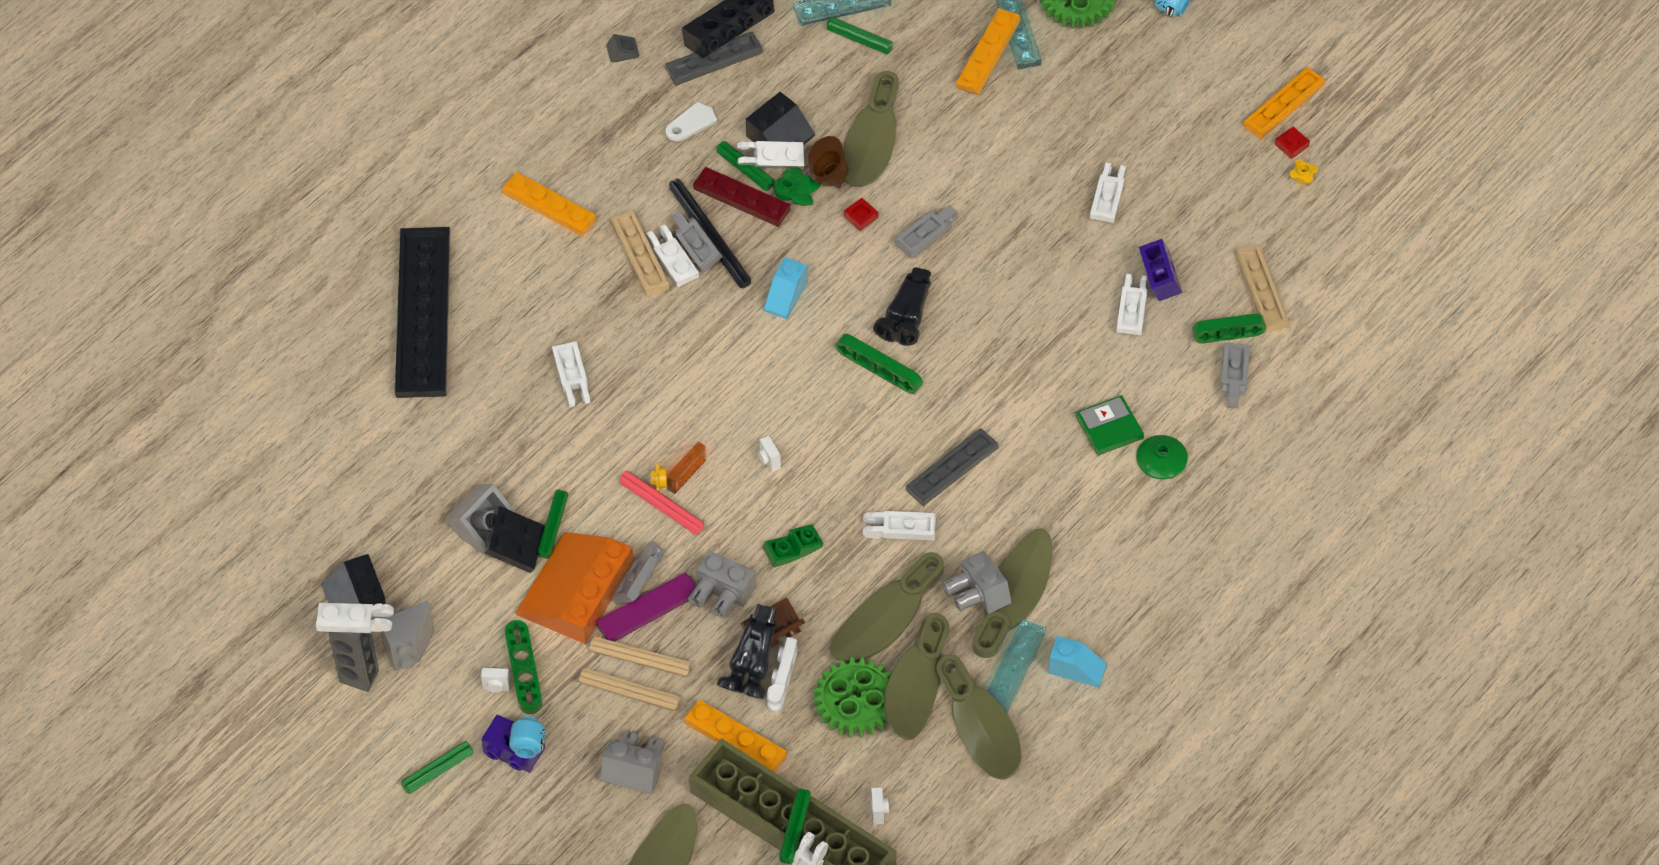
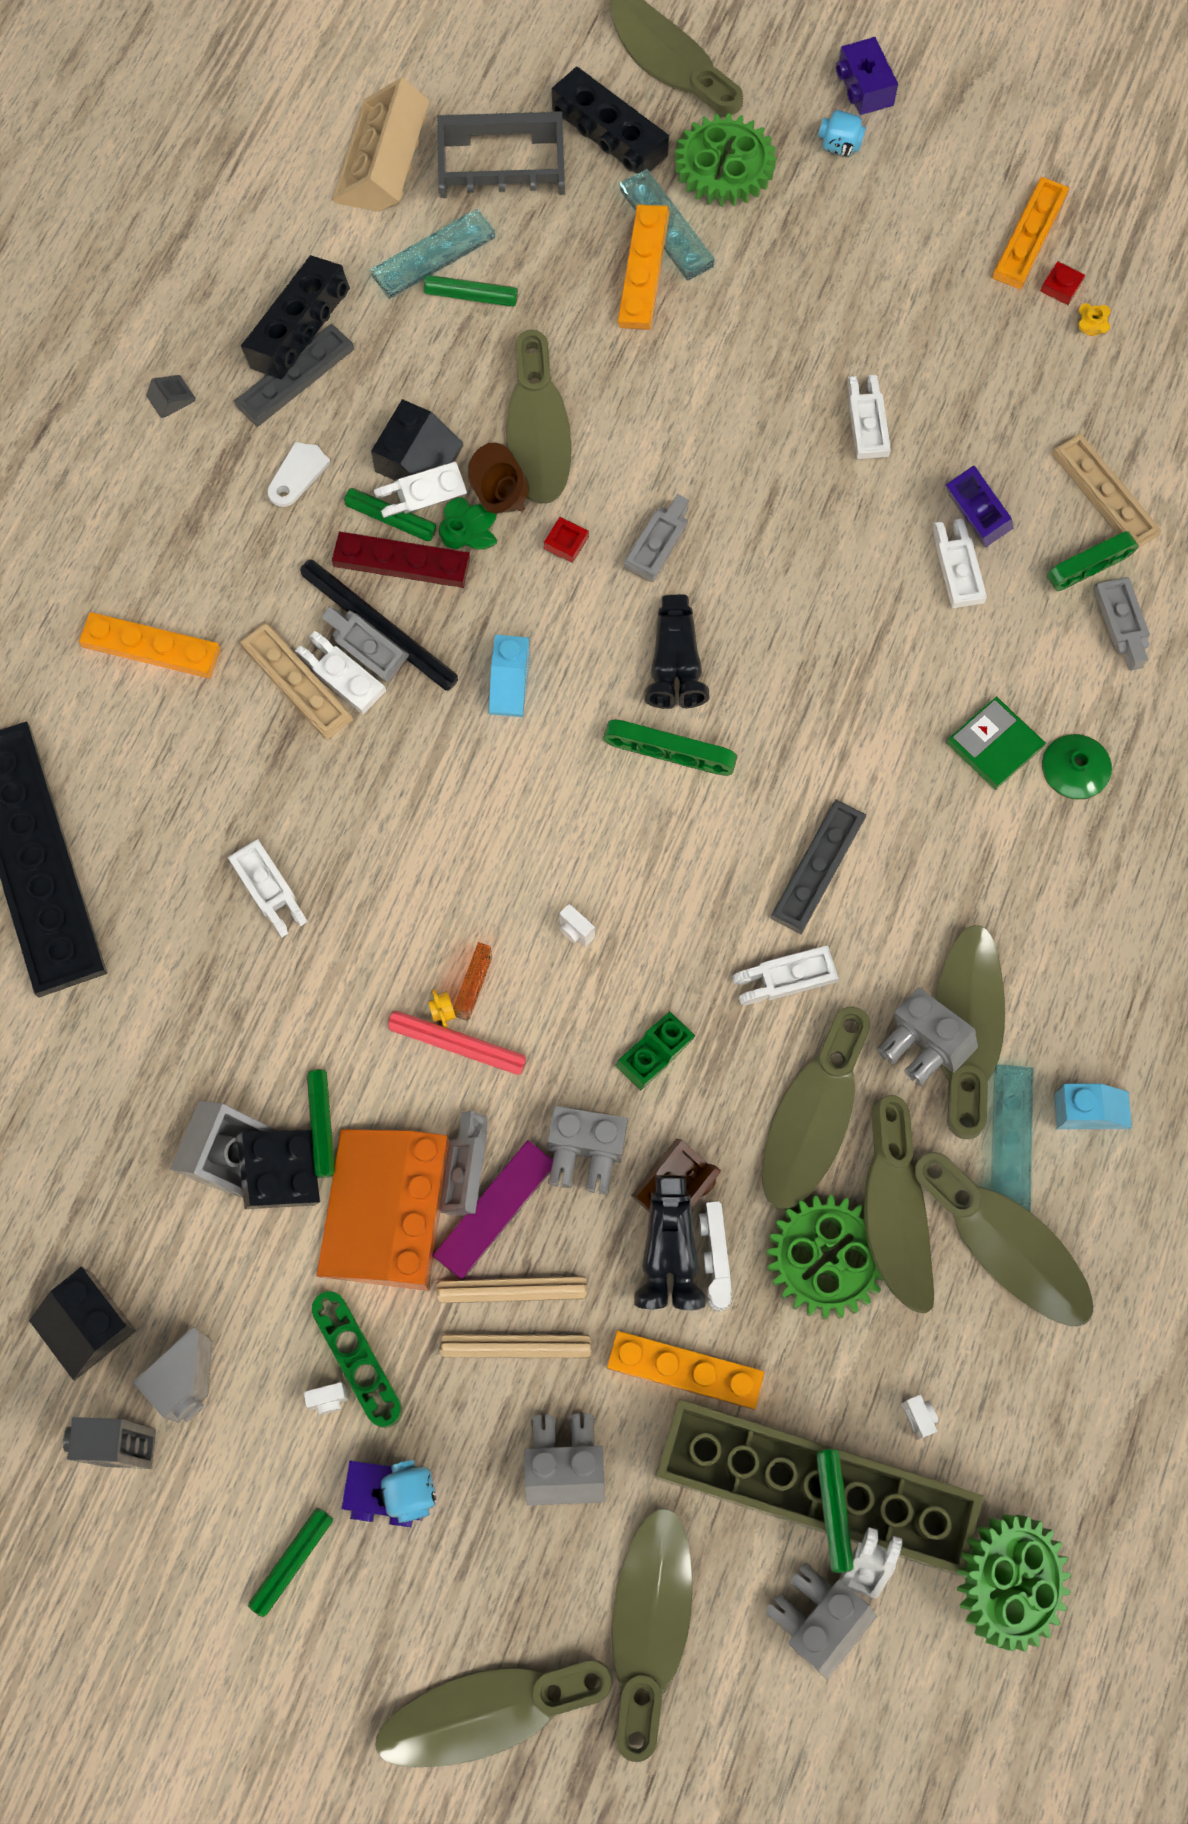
camera: 20 degrees left, 15 degrees up
white hinge [316,603,394,633] -> none

